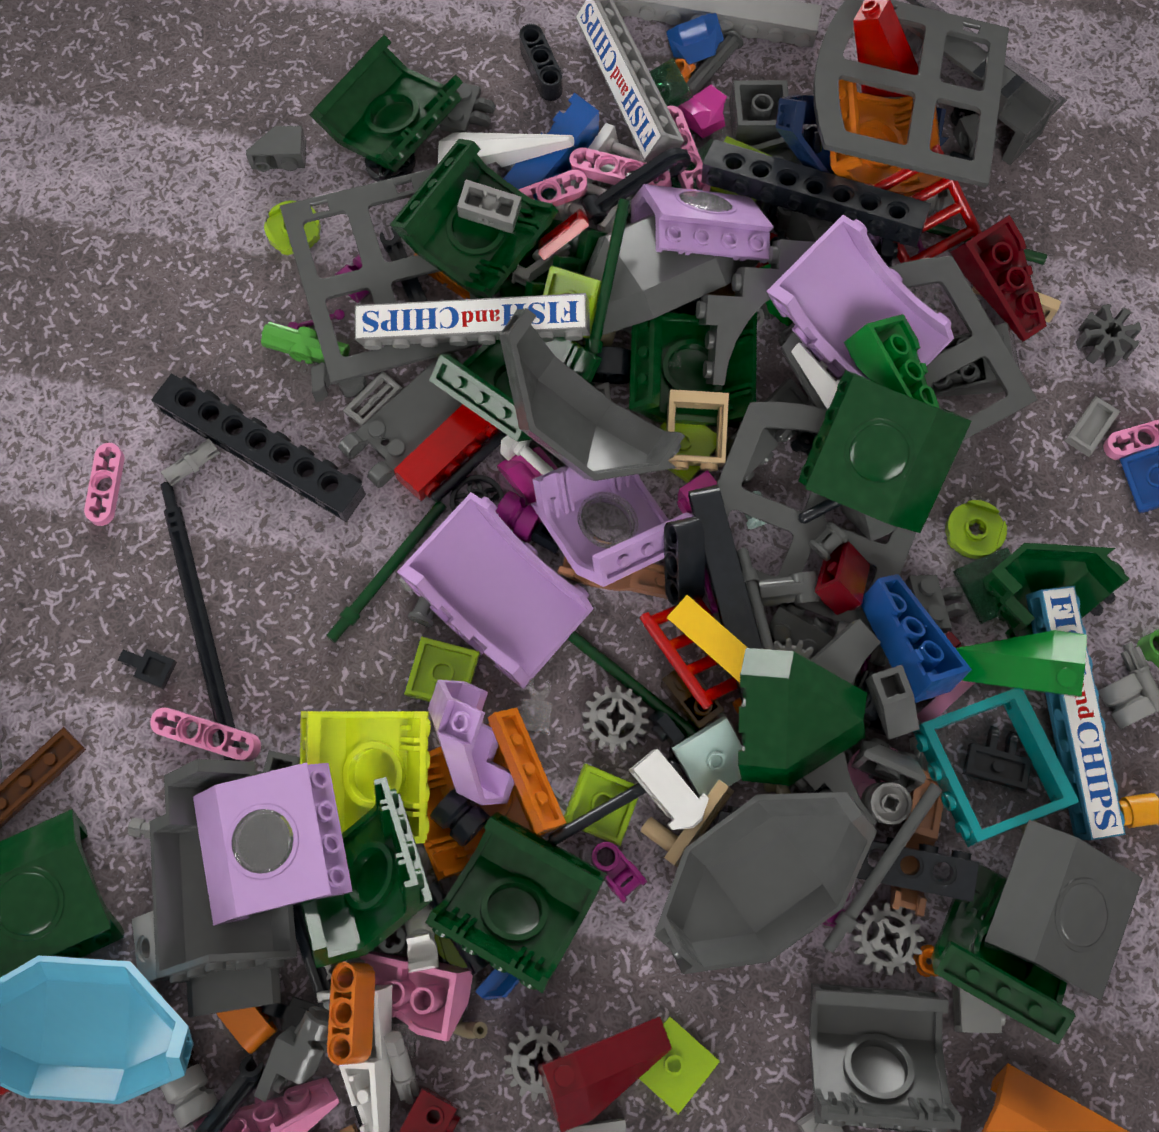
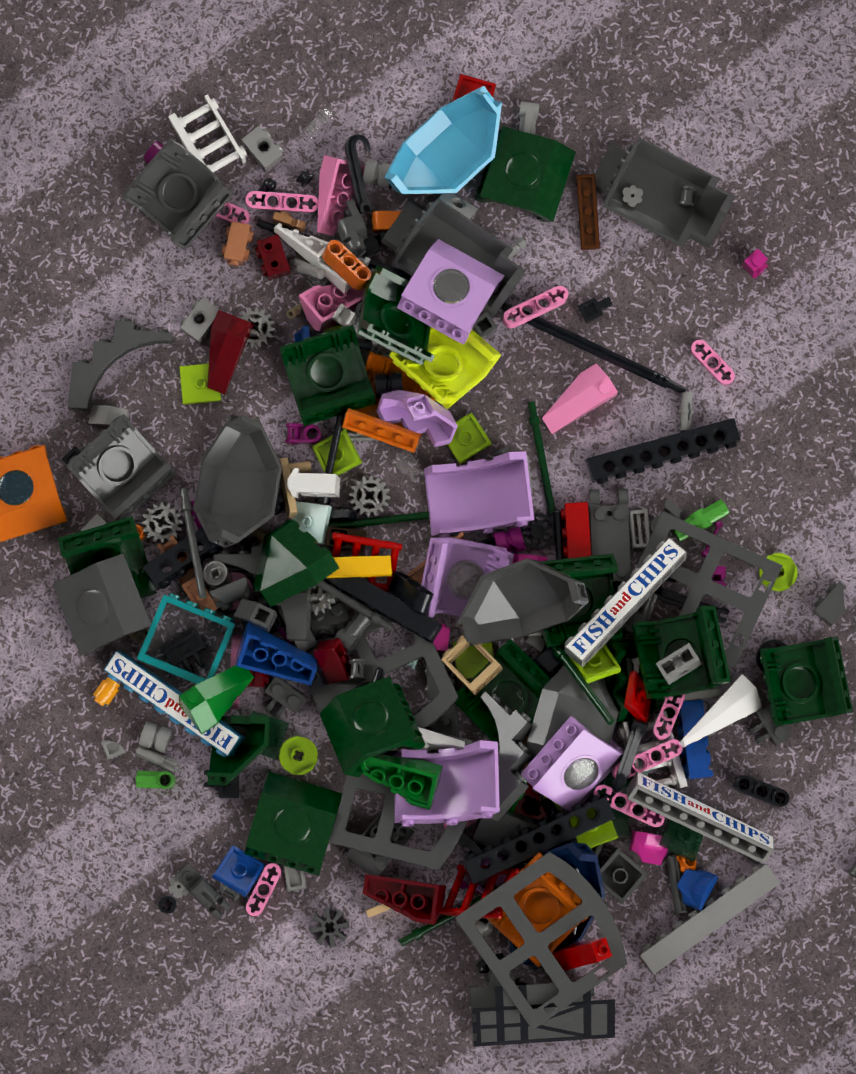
camera: 130 degrees right, 10 degrees up
none -> dark green panel [244,772,343,876]
none -> bright pink wedge [542,363,618,434]

